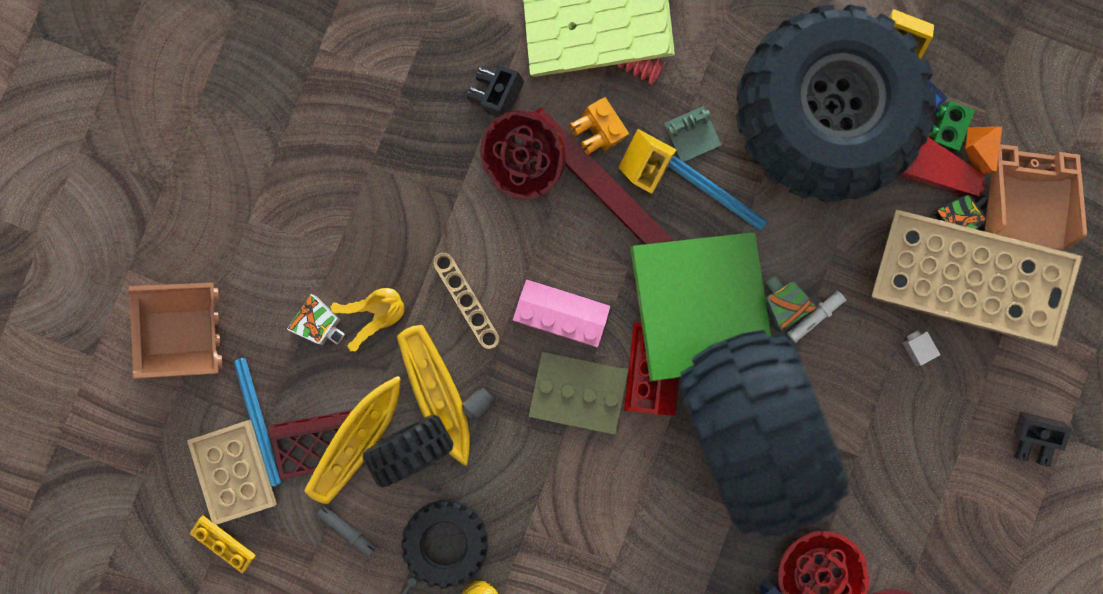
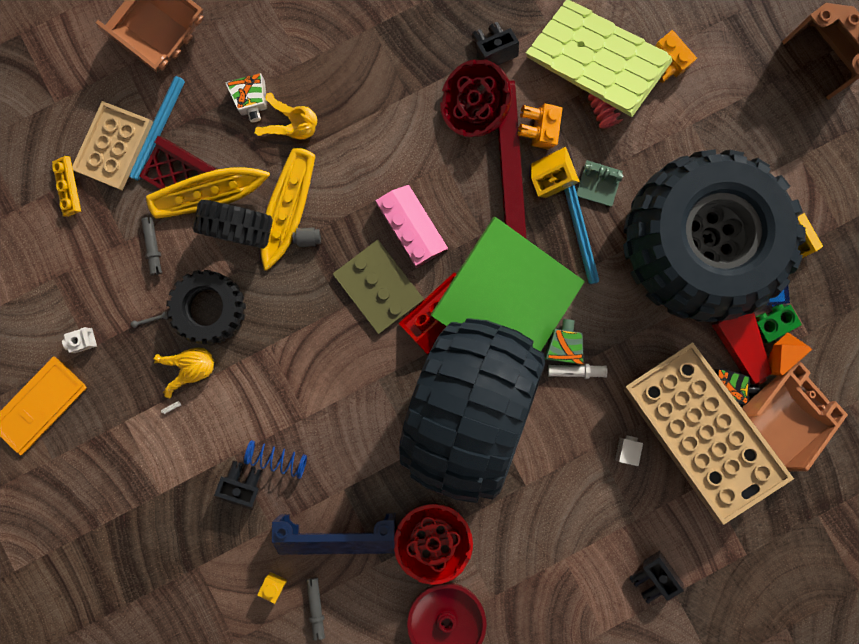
camera: 40 degrees right, 0 degrees up
tan beam [434,253,500,349] -> none

